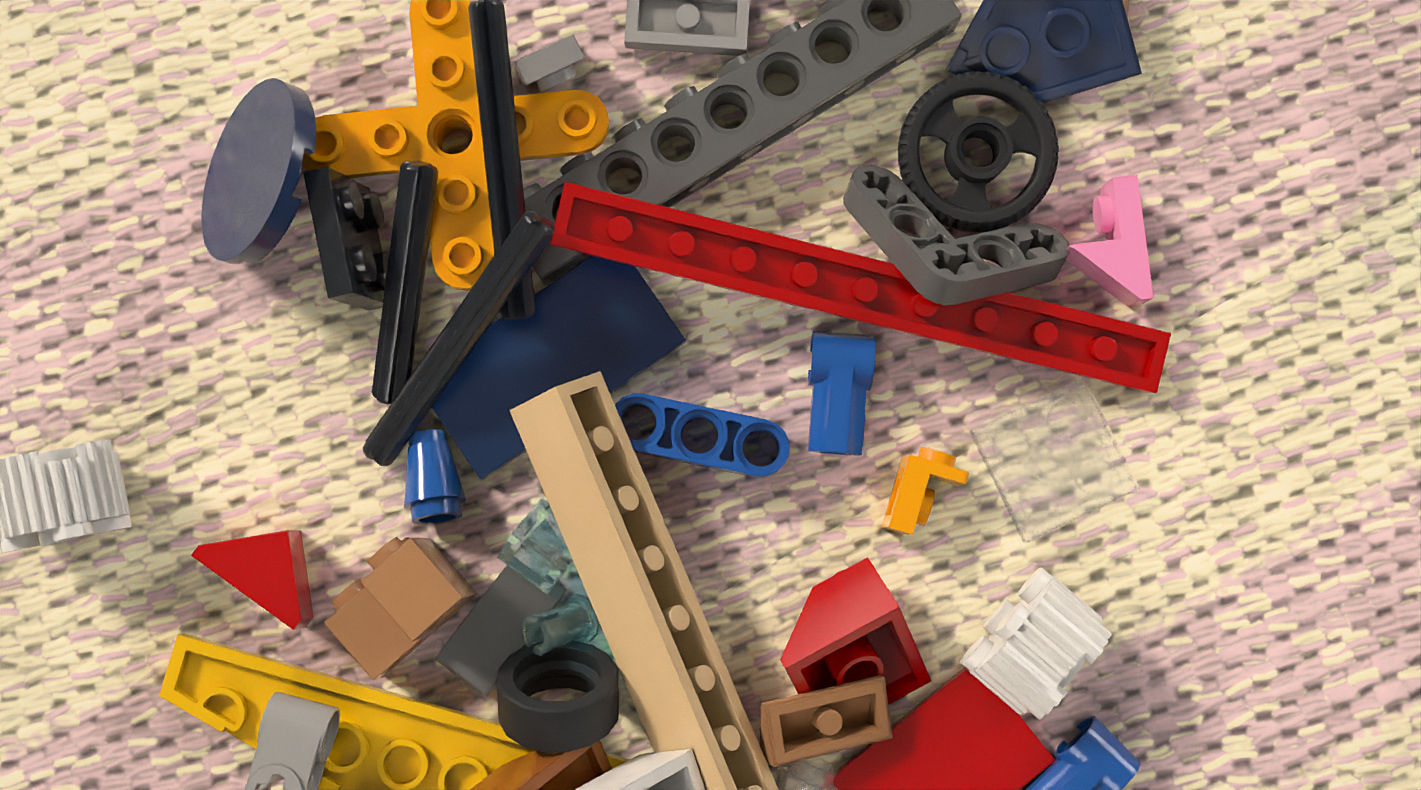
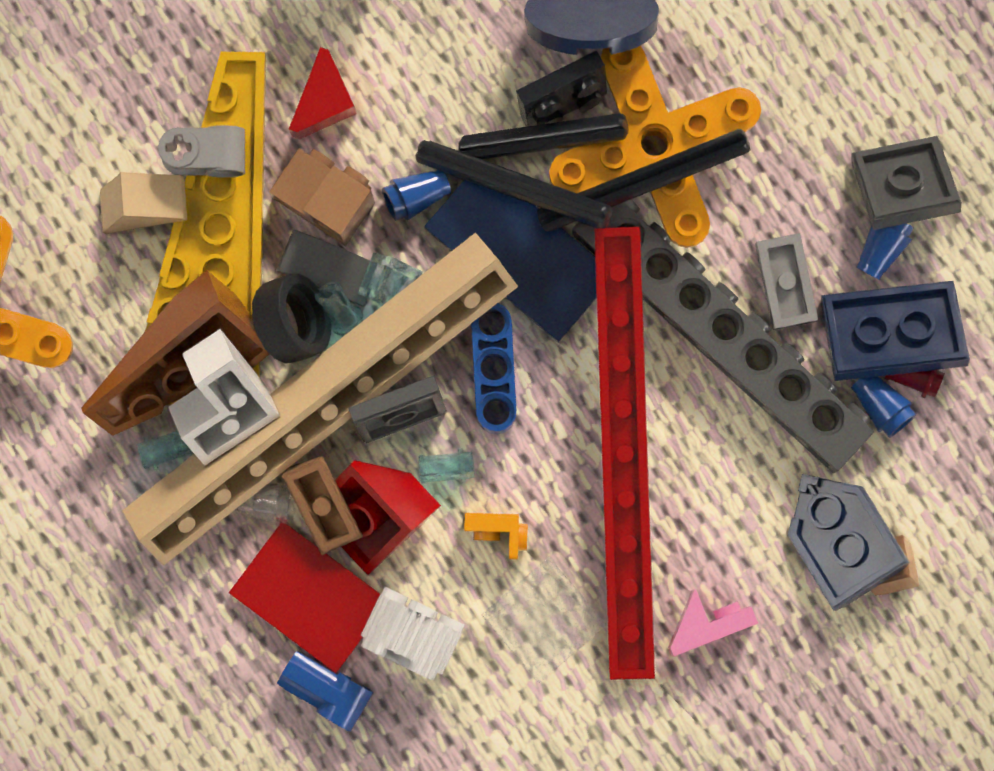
camera: 80 degrees right, 0 degrees up
light grey plate [513,34,584,91] -> none
blue piece [807,331,876,456] -> none
dark grey beam [843,165,1070,305] -> none
black wheel [898,72,1059,232] -> none
none -> dark grey tile [348,376,447,443]
none -> clear light blue pin [419,448,475,484]

